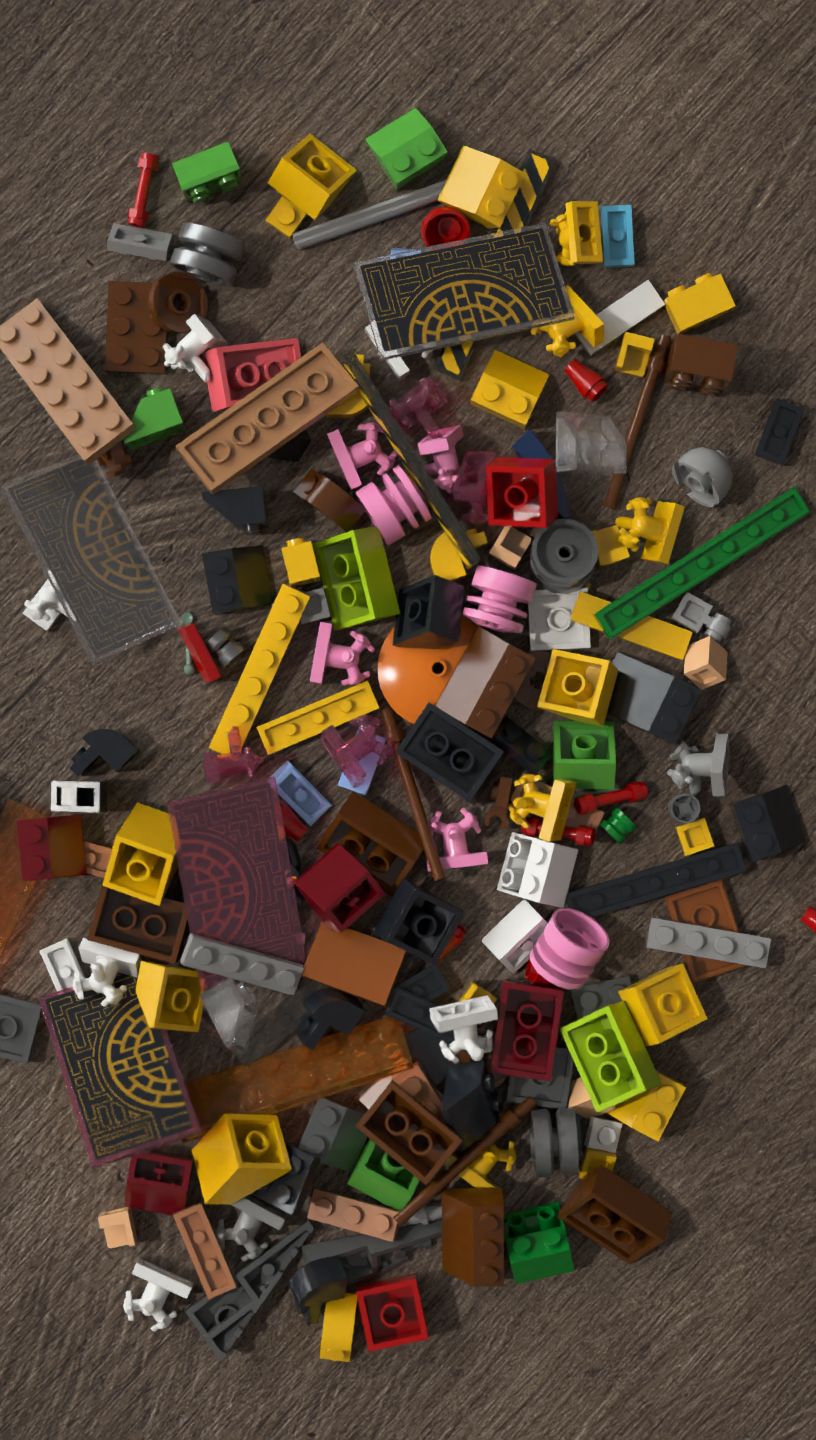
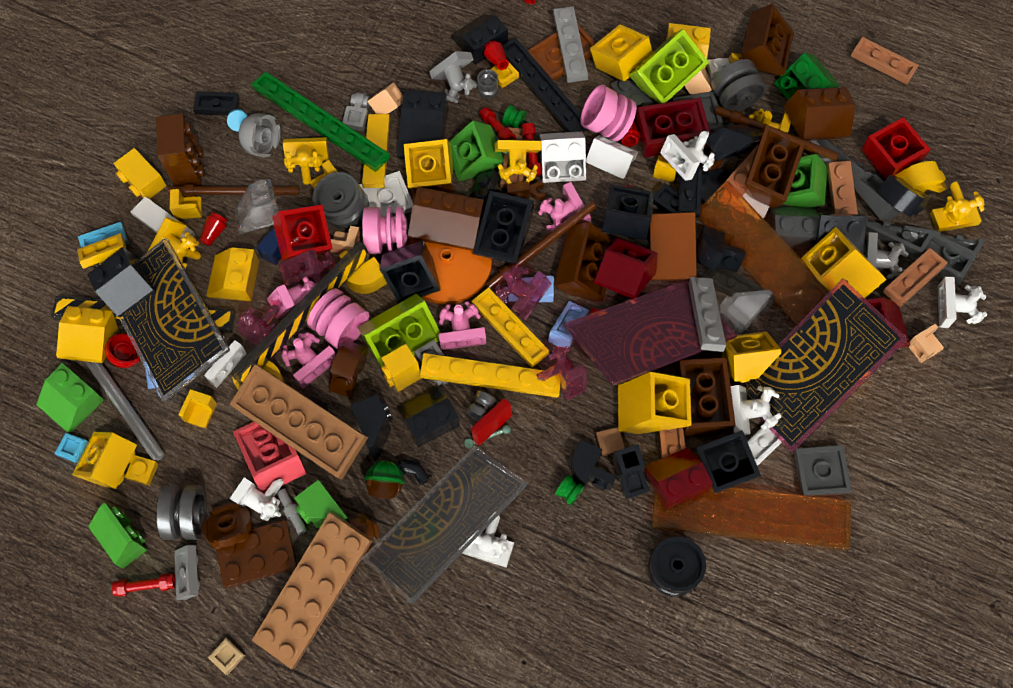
camera: 110 degrees left, 20 degrees down
none -> medium azure tile [55,433,88,463]
none -> slope [87,248,156,318]
none -> yellow panel [179,389,217,429]
none -> tan tile [208,638,245,675]
none -> medium azure tile [227,109,248,131]
none -> light grey bar [277,489,307,535]
none -> piece [363,461,405,499]
none -> black arm [397,459,430,486]
none -> red cone [484,41,509,70]
none -> green wheel [555,475,585,506]
none -> medium nougat tile [595,427,625,457]
none -> black slope [697,430,761,494]
none -> nougat plate [851,37,919,85]
none -> yellow piece [929,182,985,232]

